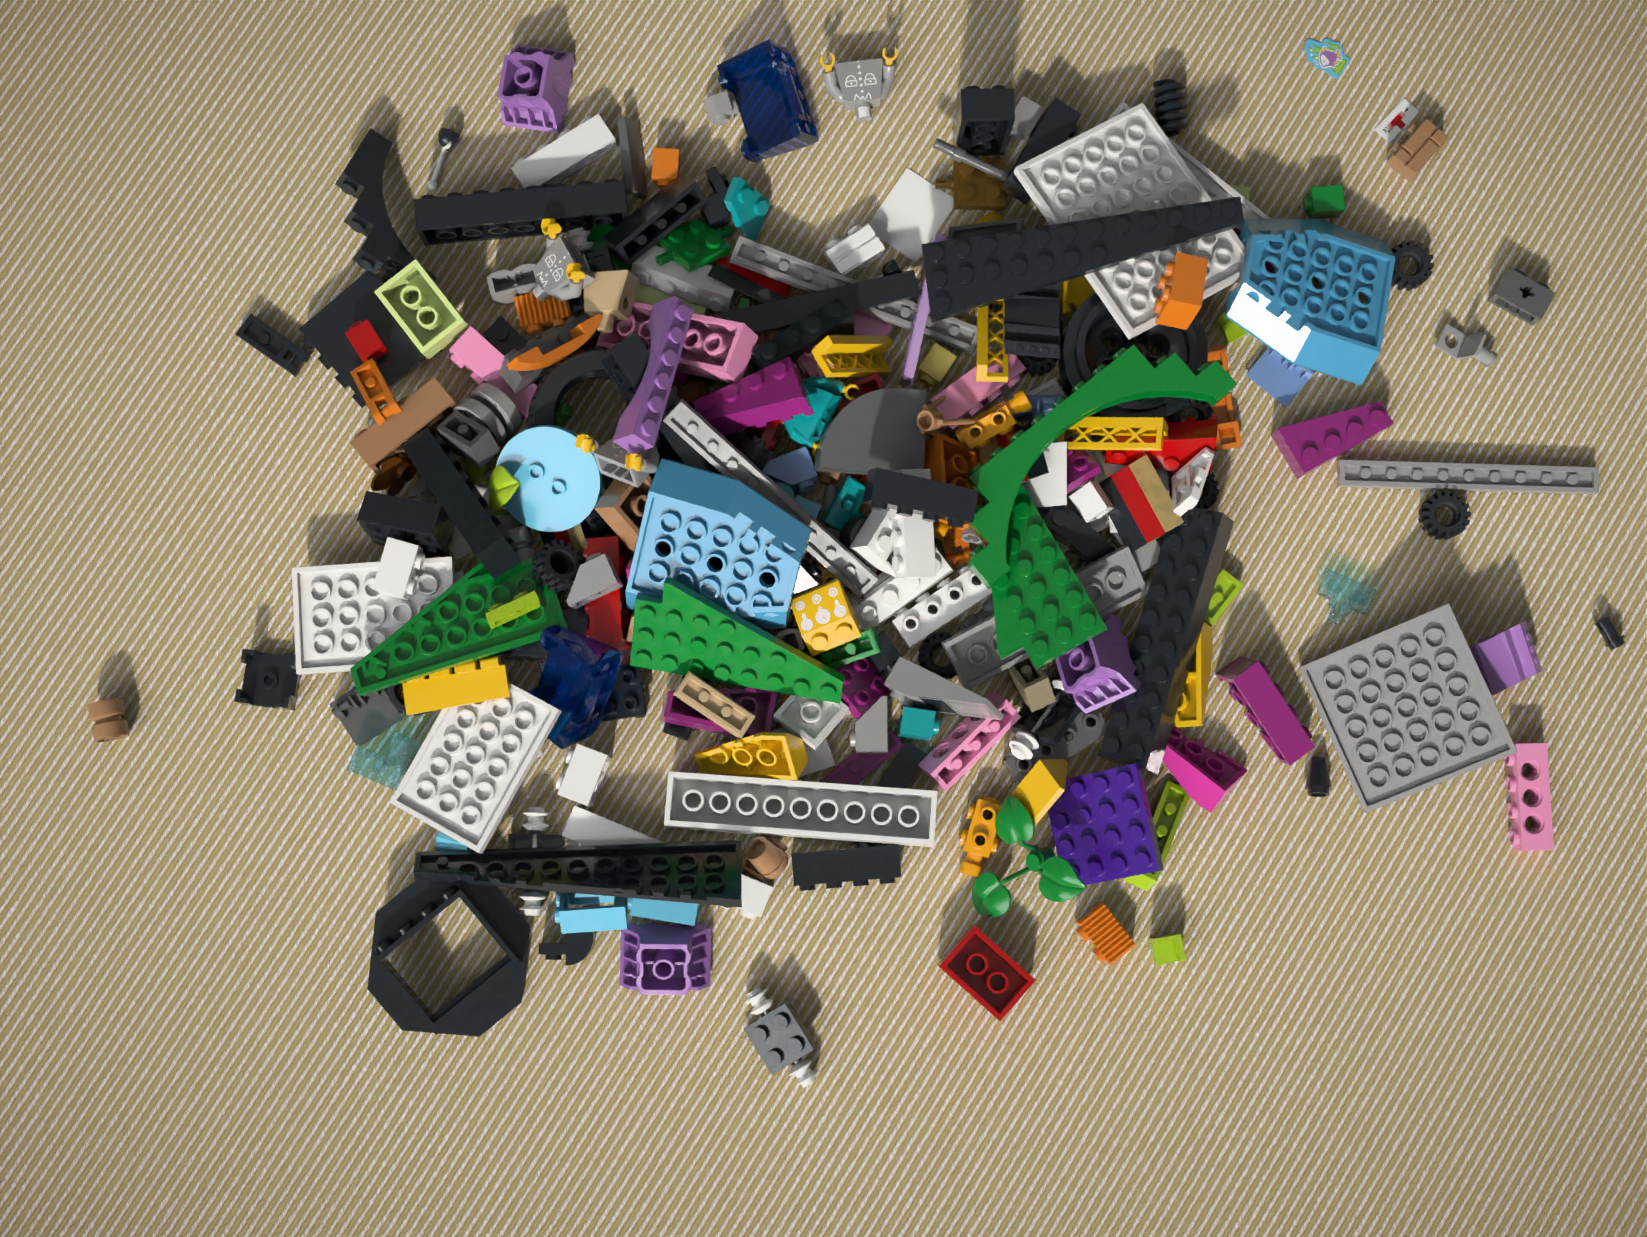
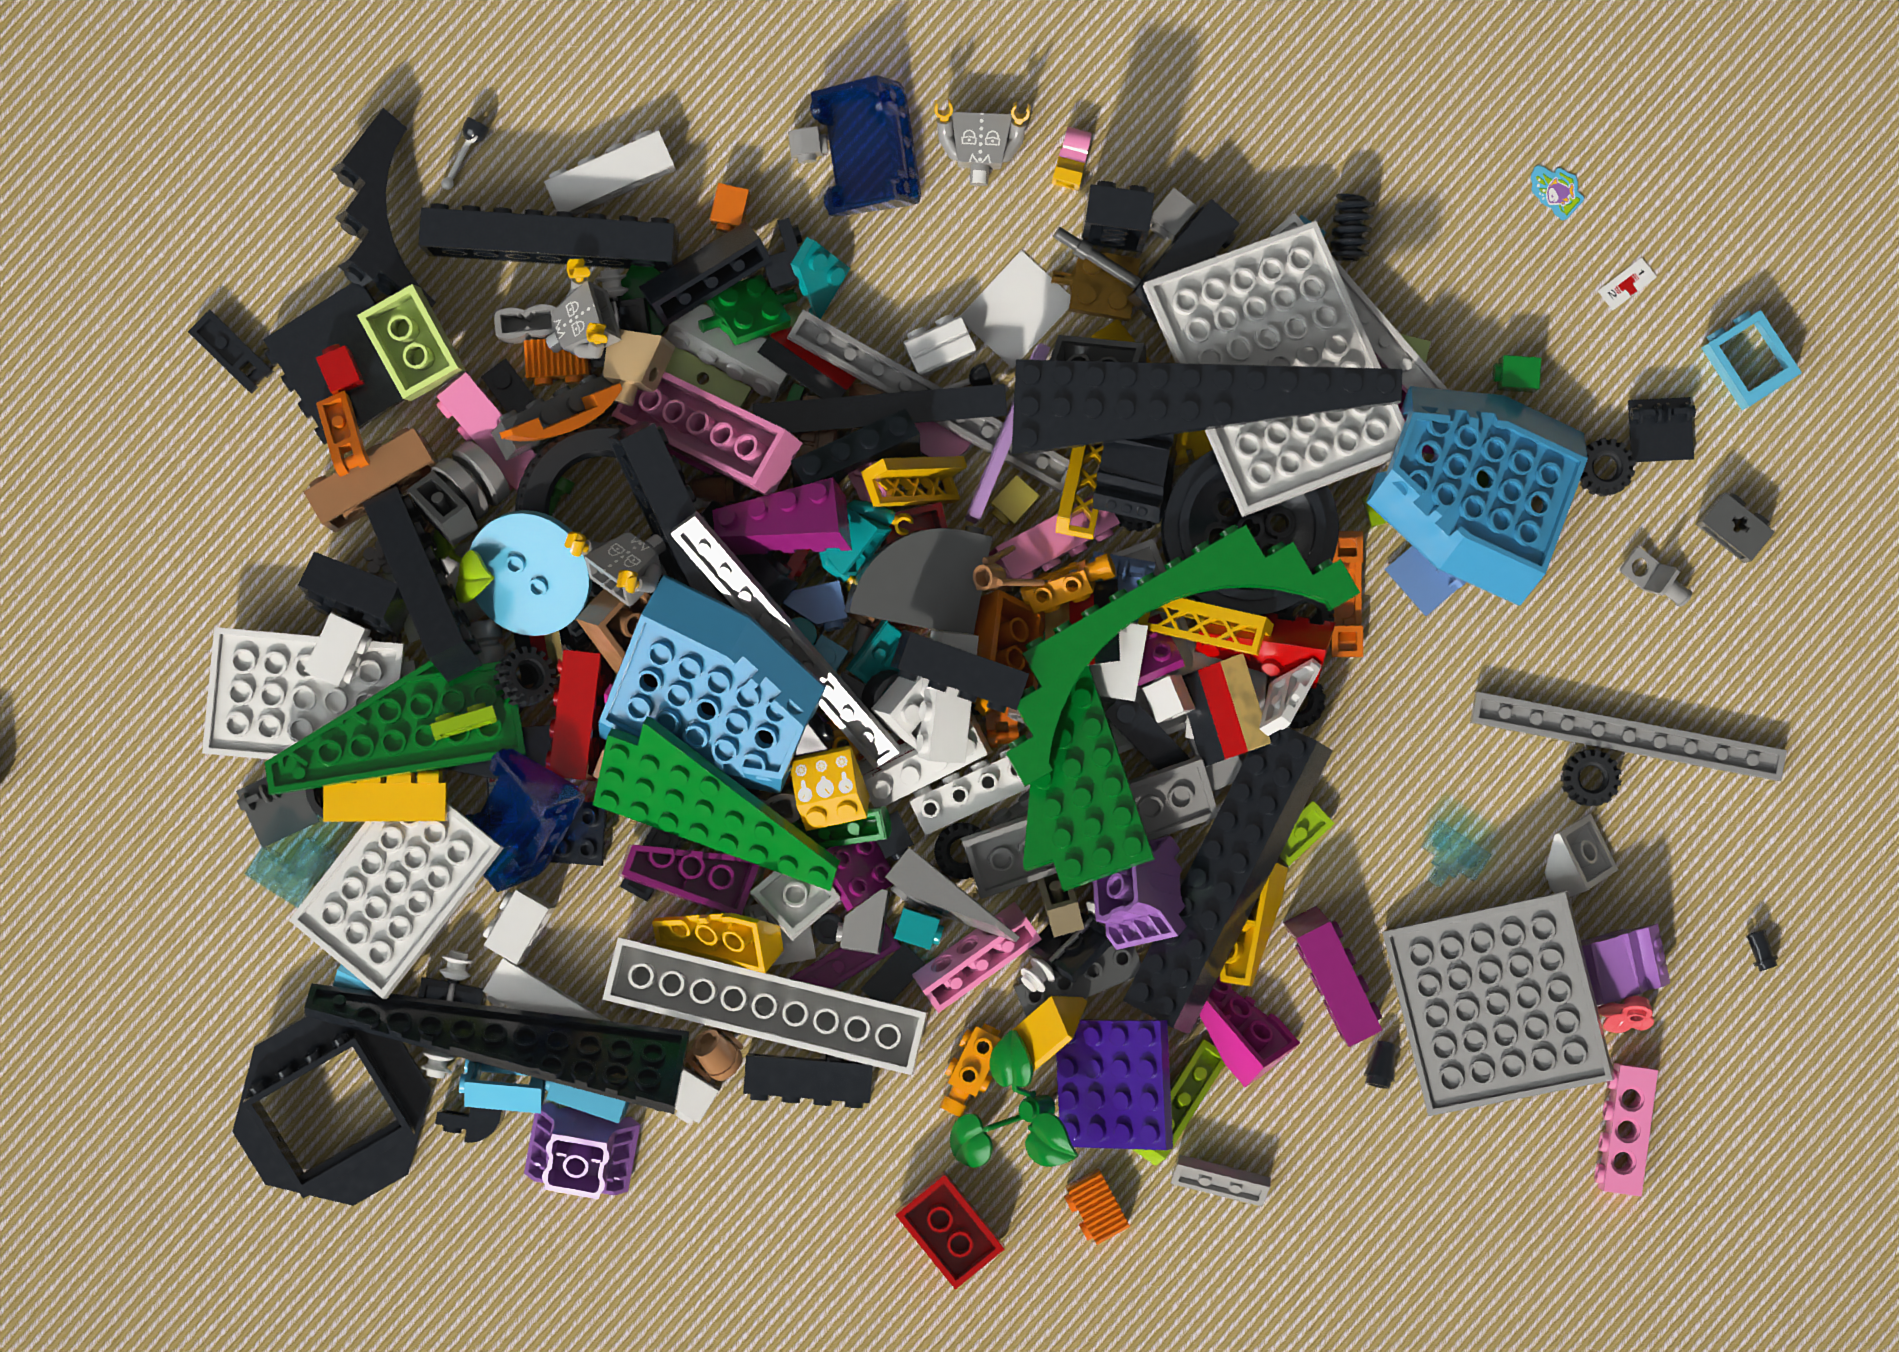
camera: 15 degrees right, 5 degrees up
black panel [234,649,300,711] -> none
reddish brown plate [371,456,417,496] -> none
medium lavender slope [497,44,575,133] -> none
light grey slope [567,553,623,609] -> none
medium lavender arch [613,296,694,453] -> none
dark grey tile [617,116,648,199] -> none
tan tile [673,671,756,739] -> none
plate [743,986,819,1088] -> none
lime panel [1149,933,1186,965] -> none
orange brick [1153,252,1208,330] -> none
magenta wedge [1271,401,1394,479] -> none
medium nougat brick [1387,119,1448,181] -> none
none -> black tile [813,913,844,944]
none -> leg [1052,127,1092,191]
none -> light grey plate [1171,1155,1271,1207]
none -> white slope [1544,813,1618,897]
none -> coral plate [1597,996,1654,1033]
none -> black hinge [1628,397,1696,462]
none -> medium azure window [1701,310,1802,410]

